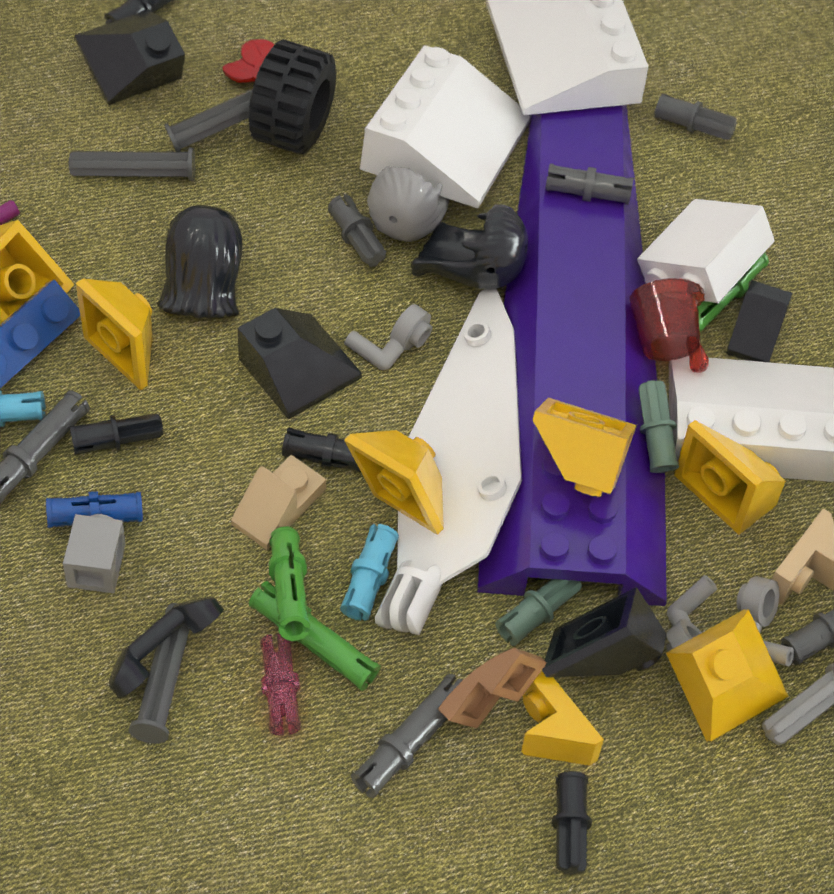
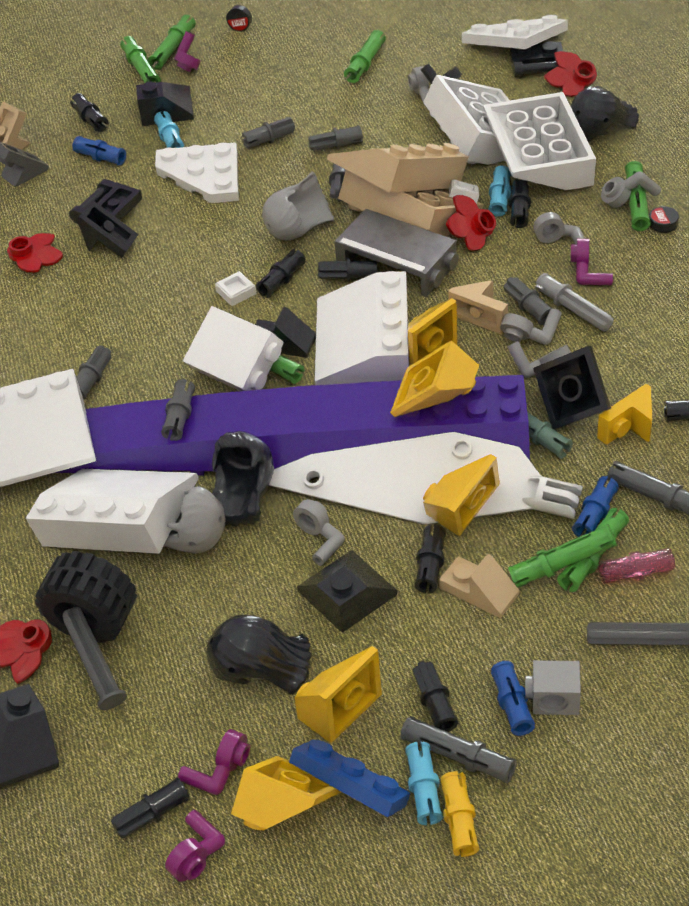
camera: 85 degrees left, 10 degrees down
dark grey axle [68,148,196,181] -> none
black bar [109,597,224,699] -> none
dark grey axle [328,194,386,267] -> none
medium azure pin [340,524,399,621] -> none
medium nougat slope [438,648,547,729] -> none
clear red hat [629,278,709,373] -> none
sand green axle [638,380,679,473] -> none
yellow slope [666,609,789,742] -> none
none -> black axle [111,777,190,838]
none -> magenta plate [177,729,251,795]
none -> blue pin [572,476,619,537]

